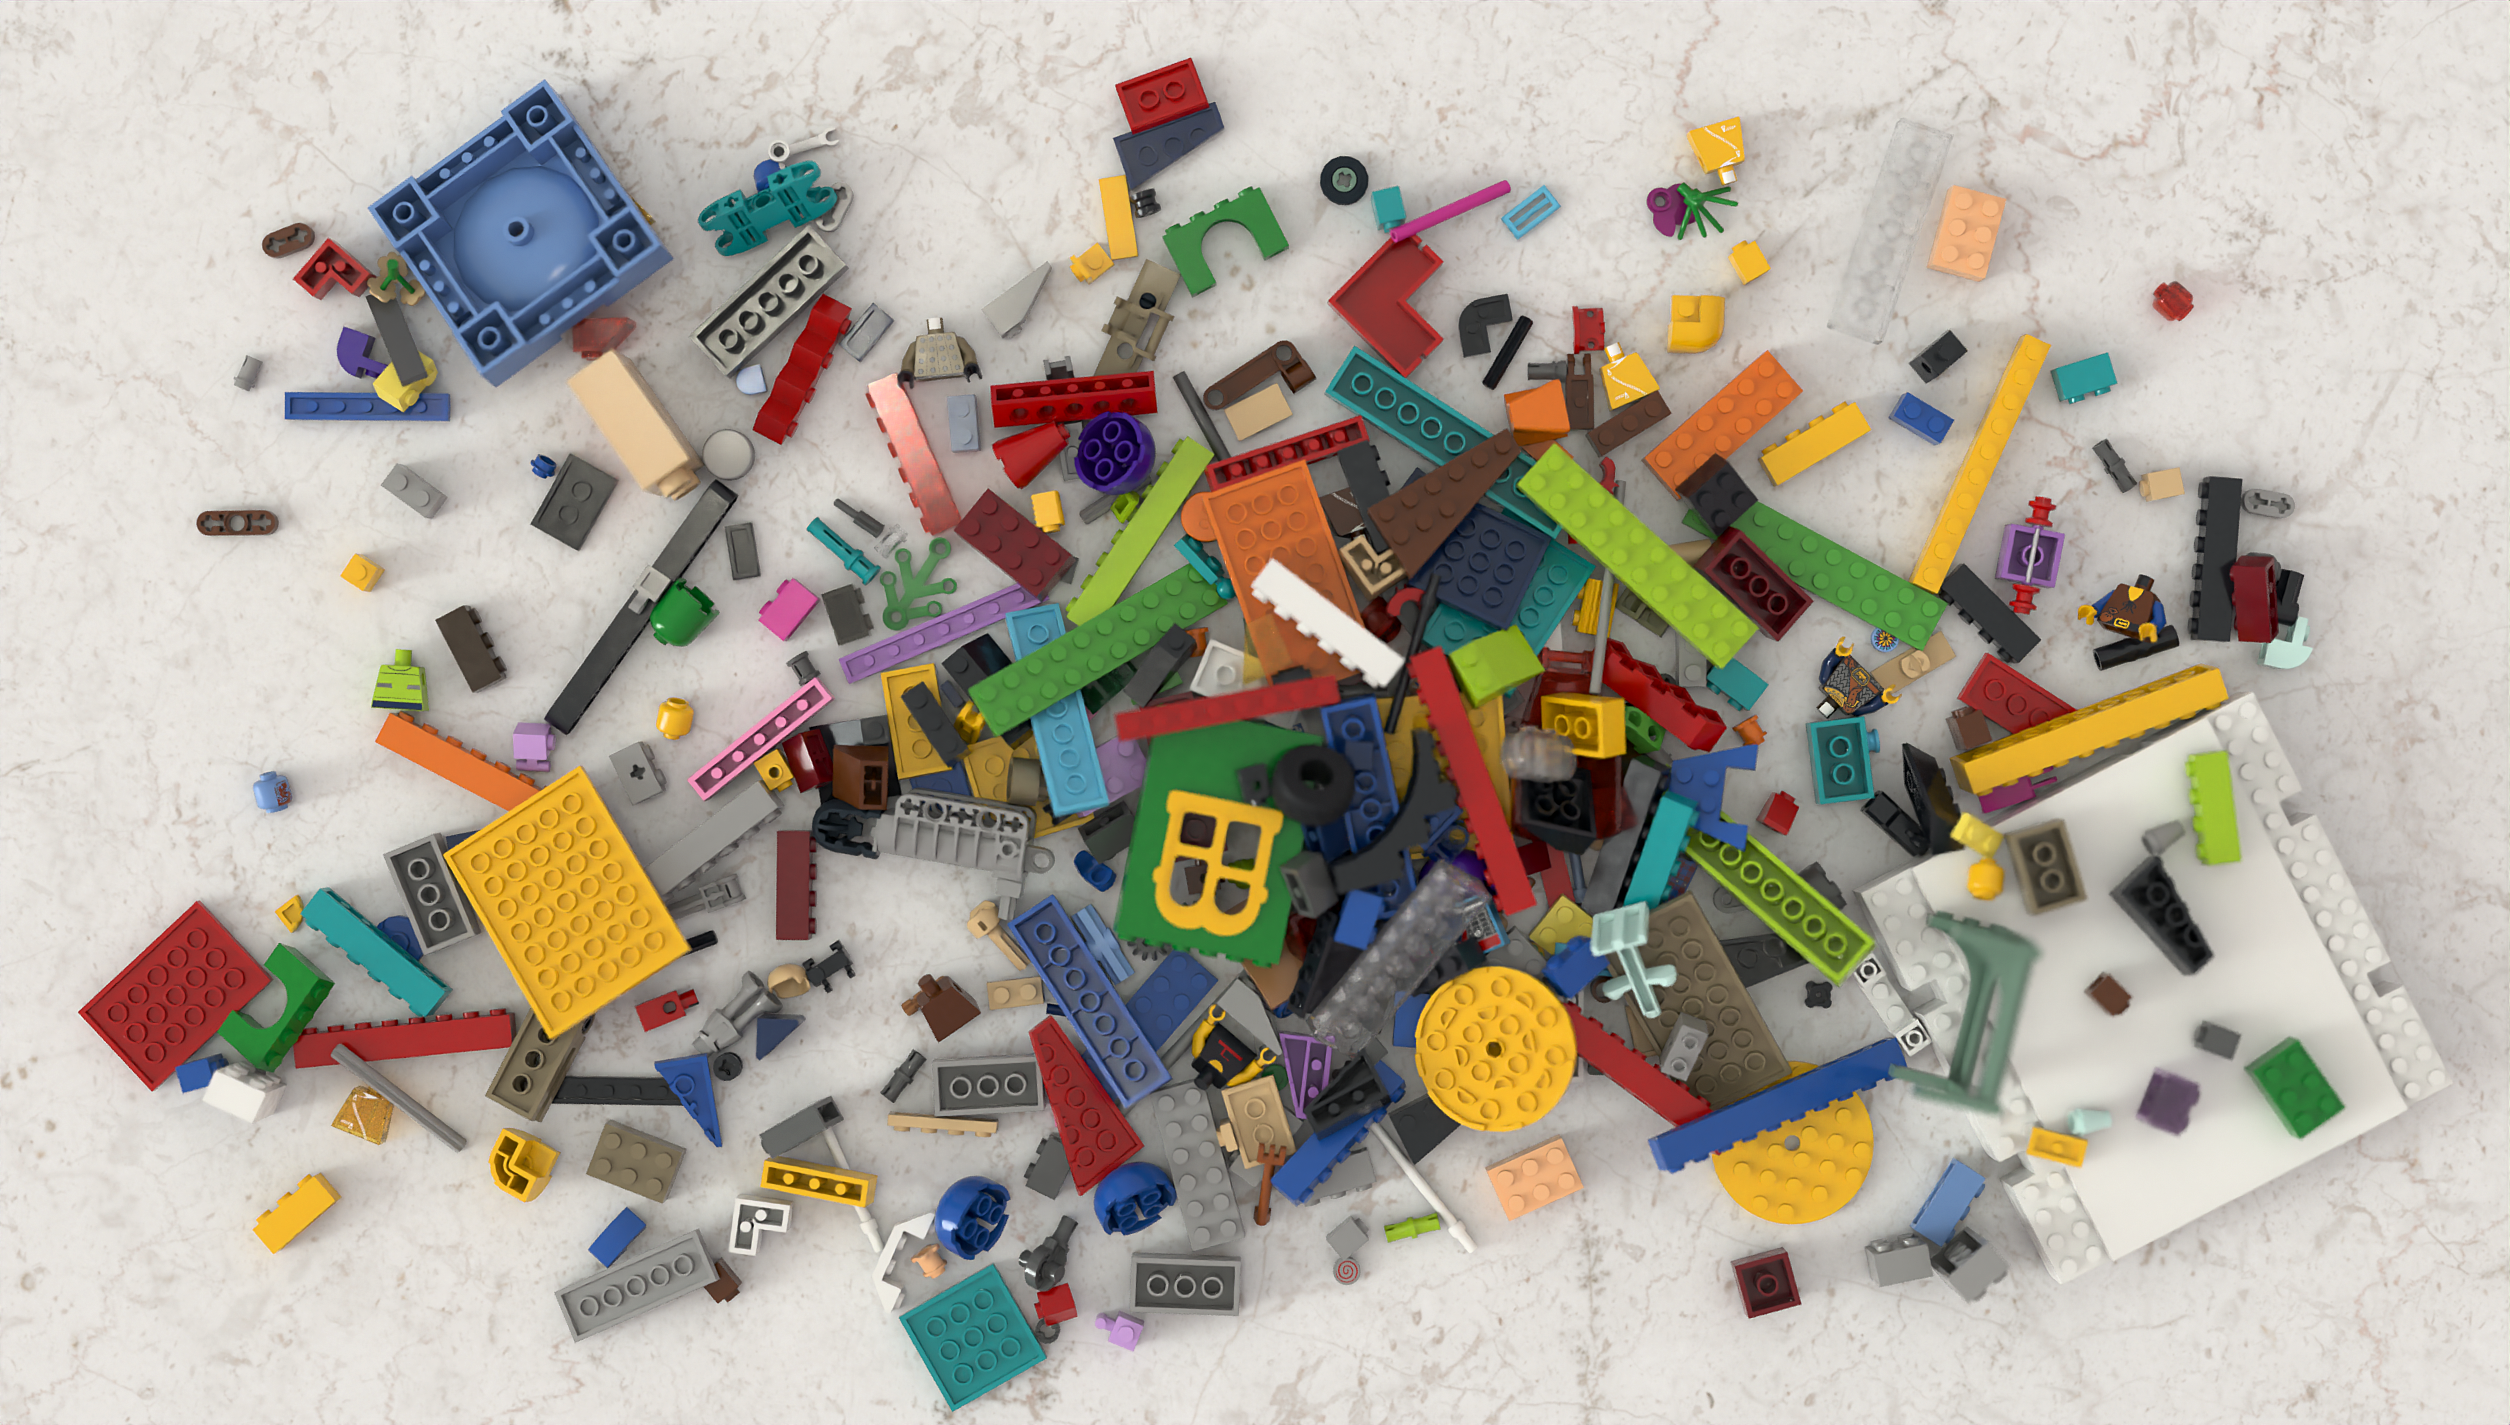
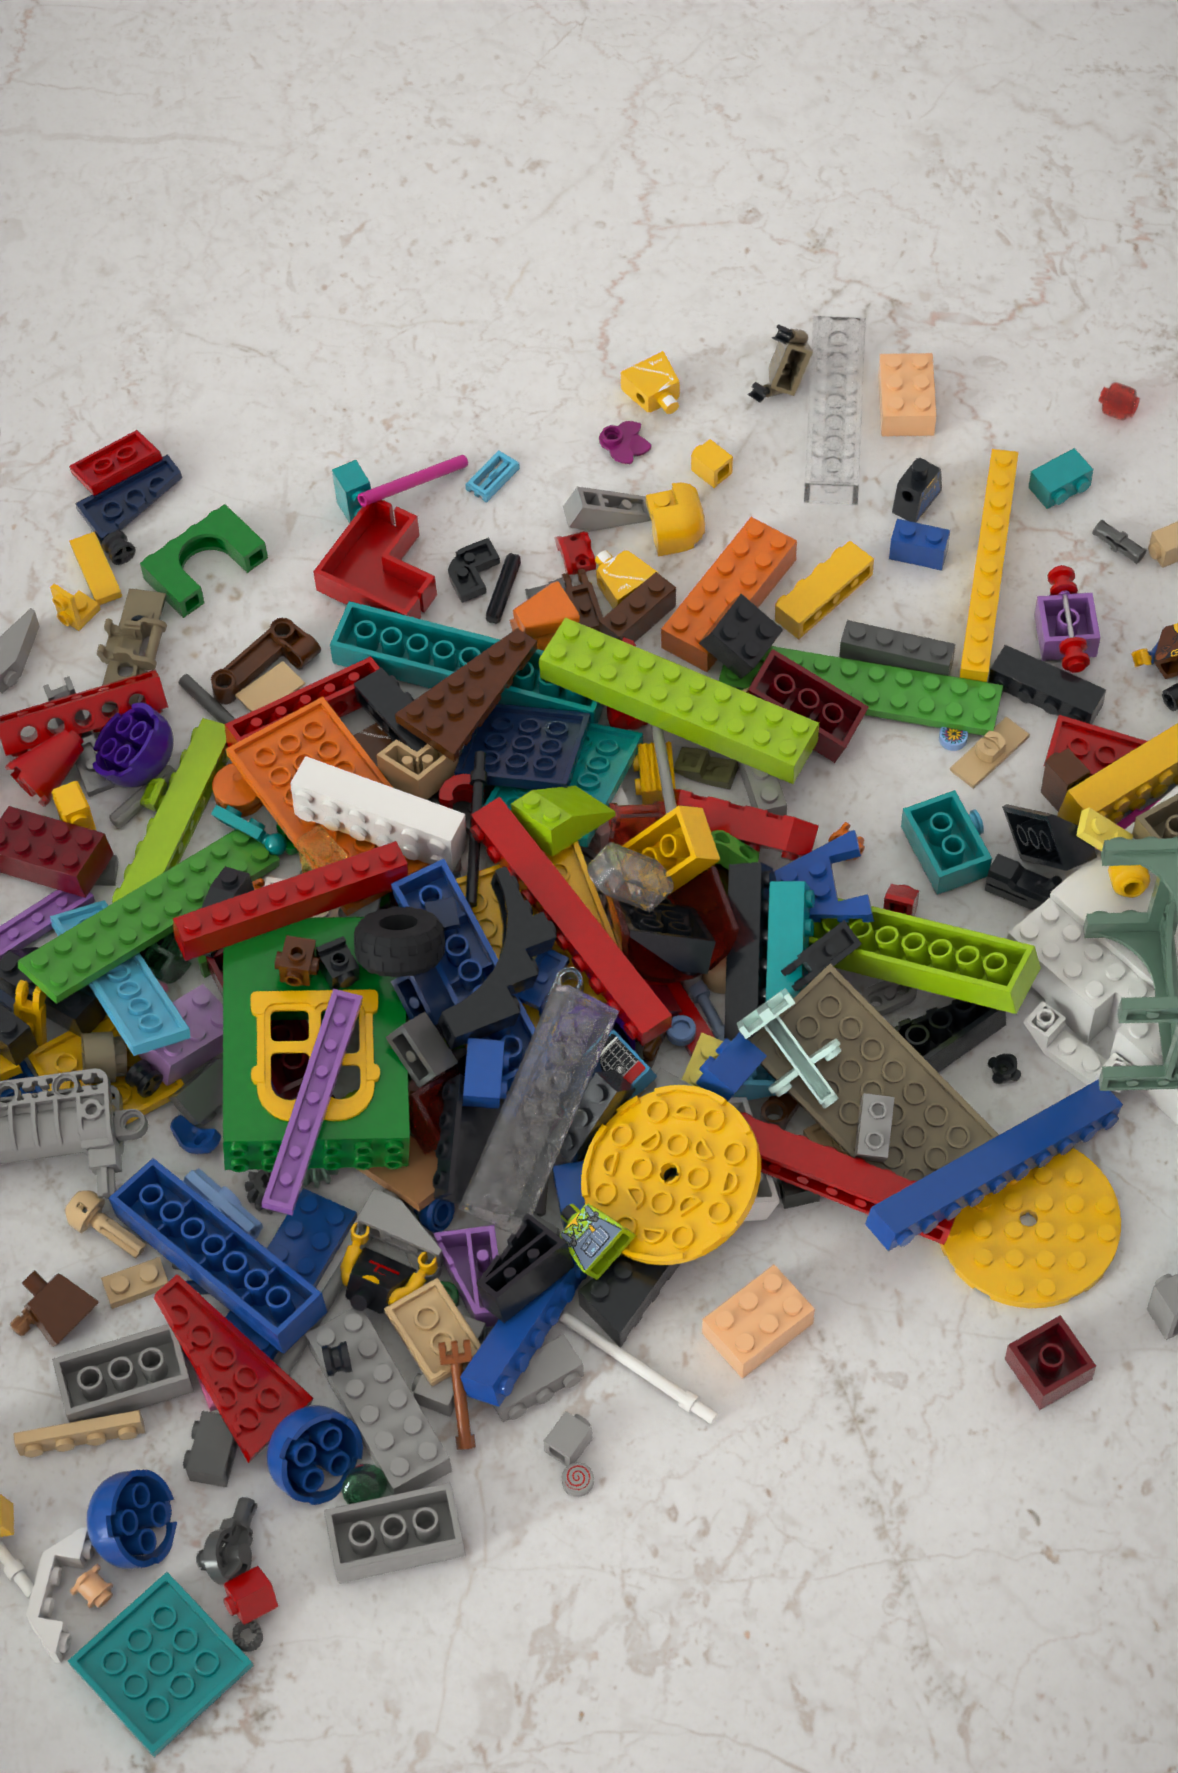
camera: 10 degrees left, 30 degrees down
dark grey pin [880,1049,927,1103] -> none
lavender brick [1095,1311,1144,1351] -> none
tan plate [1216,1117,1238,1152] -> none
black bush [1320,156,1368,205] -> none
lime pin [1384,1212,1441,1243] -> none
green plant [1677,182,1738,240] -> none
teal brick [1706,657,1769,712] -> none
torso [1816,637,1902,719] -> none
none -> medium lavender plate [262,988,363,1215]
none -> reddish brown brick [275,935,320,986]
none -> black wheel [321,1341,353,1377]
none -> clear green head [342,1463,387,1505]
none -> torso [560,1204,636,1280]
none -> light grey slope [563,486,651,531]
none -> medium blue tile [666,1015,696,1046]
none -> dark tan torso [748,324,813,403]
none -> black hinge [781,921,862,992]
none -> dark grey brick [839,620,956,676]

